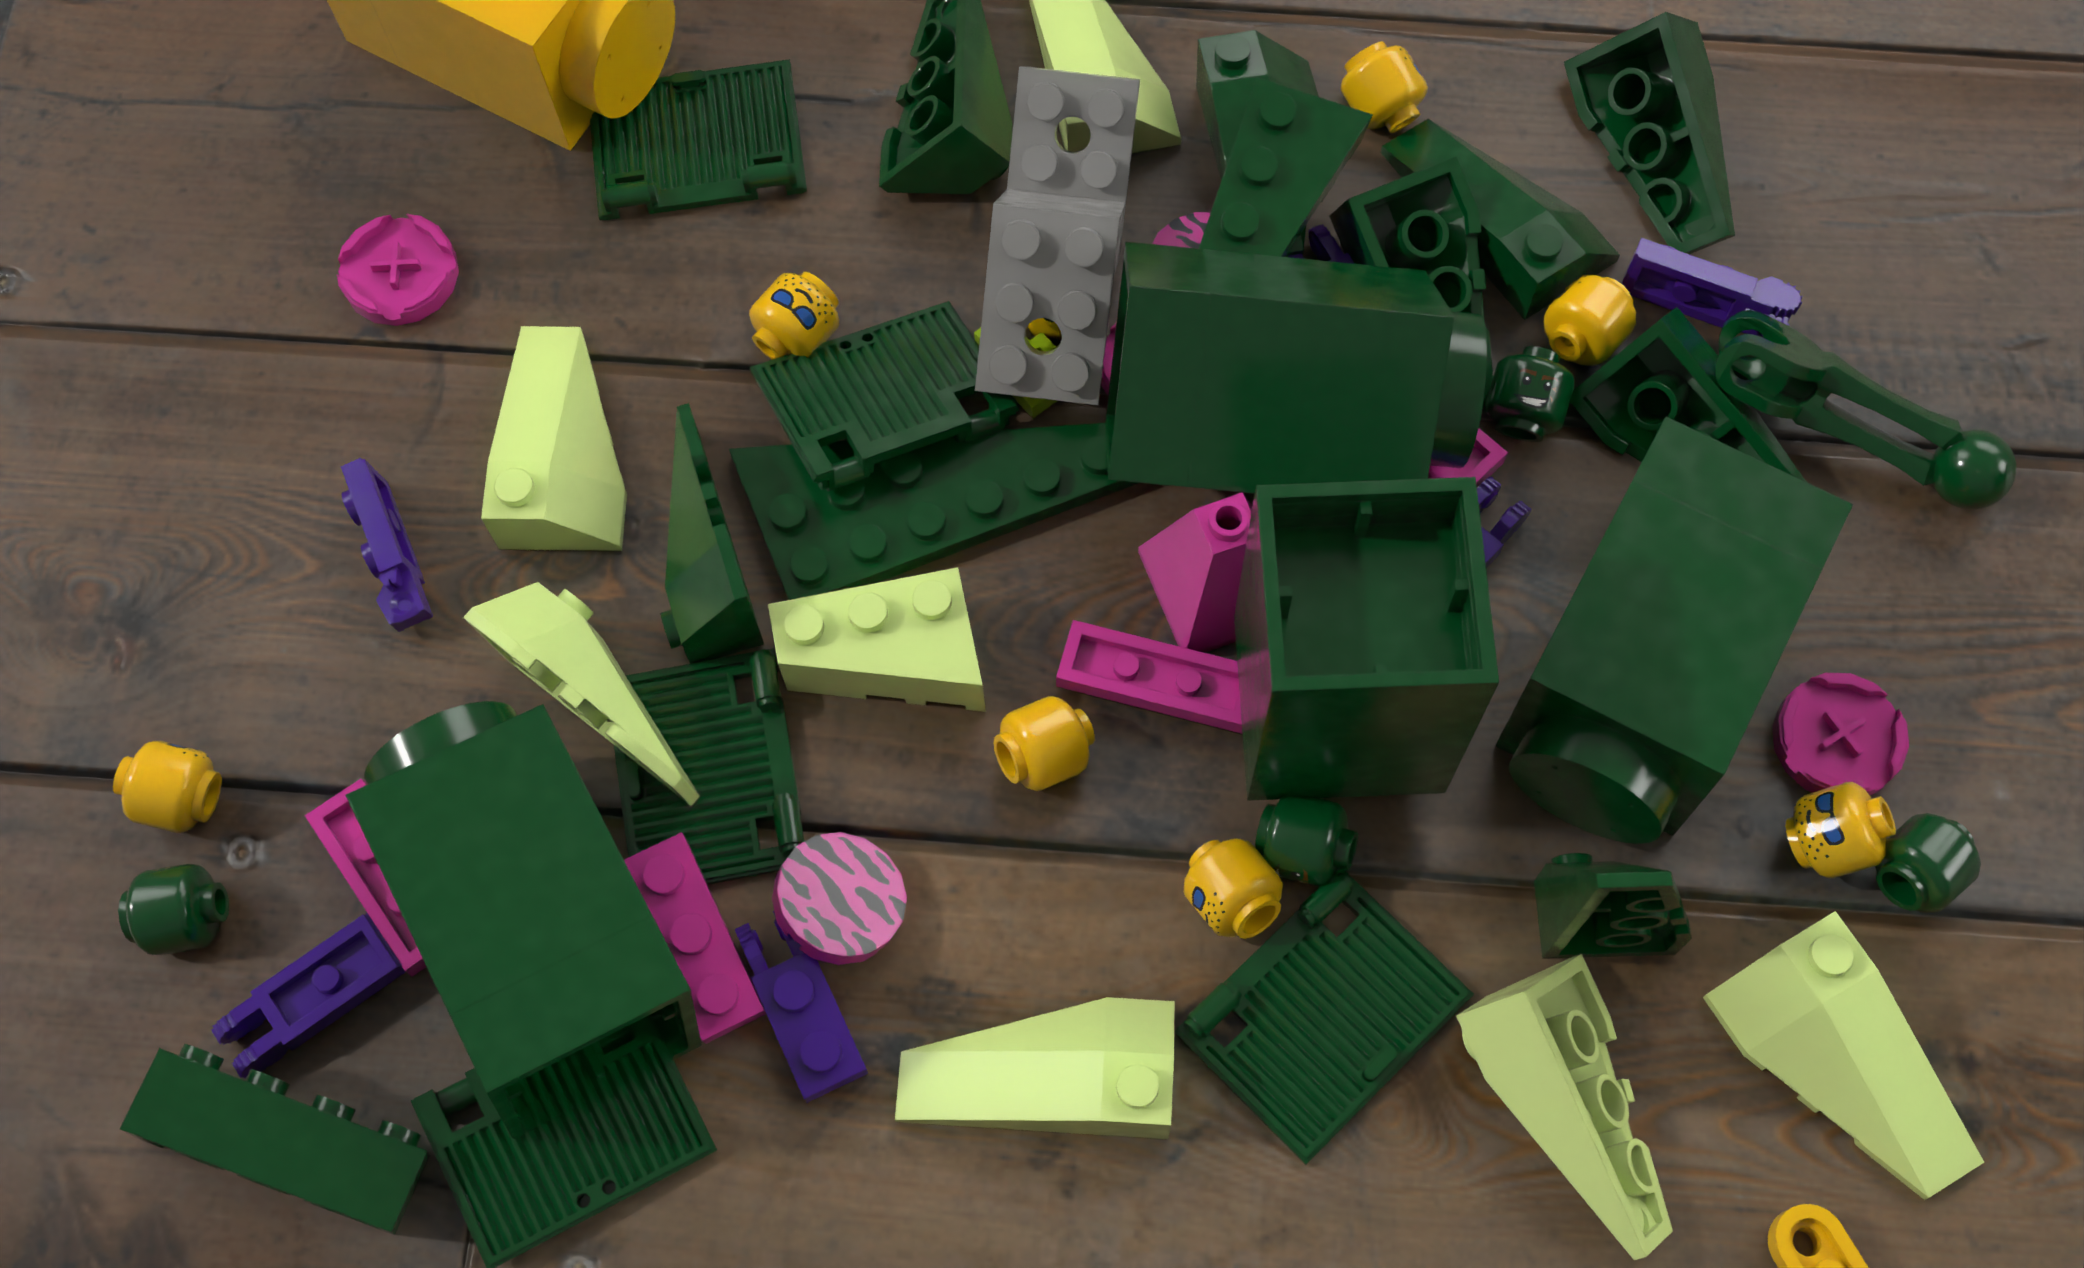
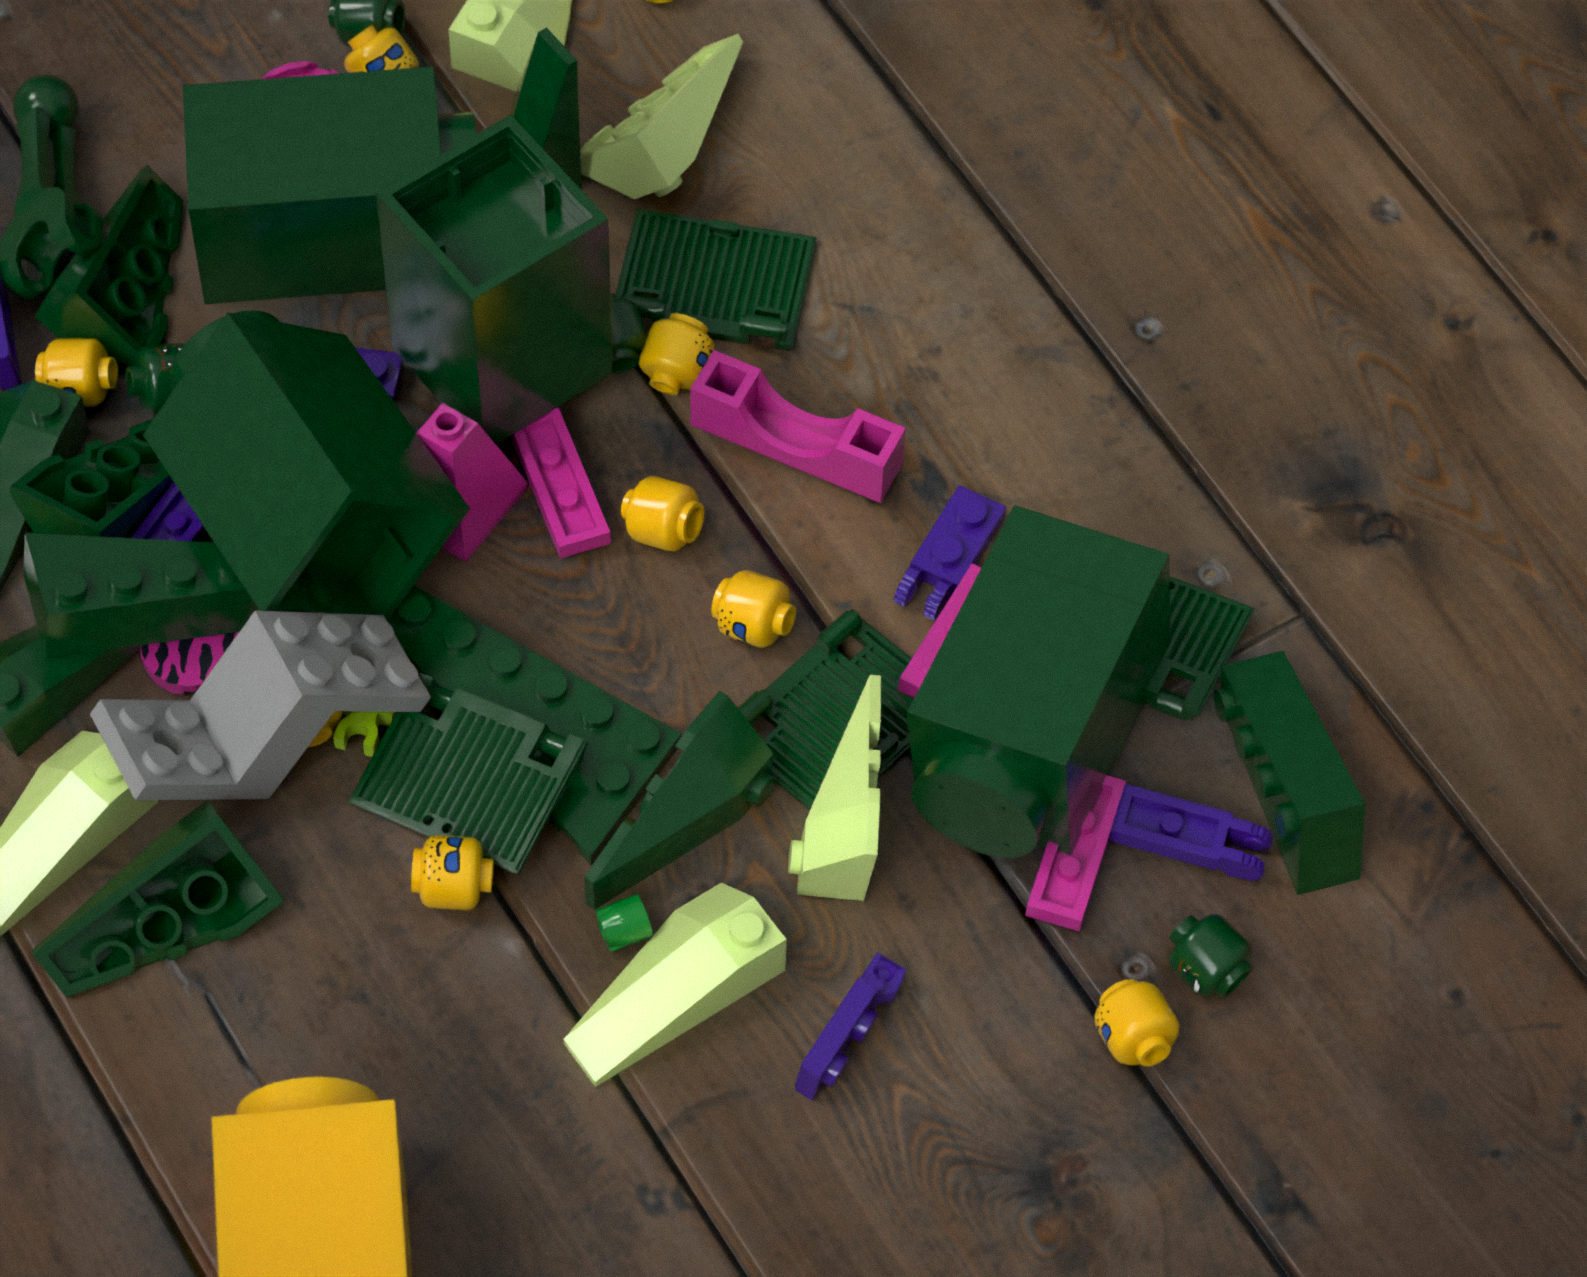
camera: 130 degrees left, 10 degrees down
dark pink tile [337,214,459,326] -> none
dark green window [590,59,807,221] -> none
yellowish green wedge [768,567,986,712] -> none
tile [772,832,907,965] -> none
yellowish green wedge [895,997,1175,1139] -> none
none -> green hose [594,894,653,952]
none -> dark pink arch [690,350,906,503]
none -> yellow head [711,570,796,648]

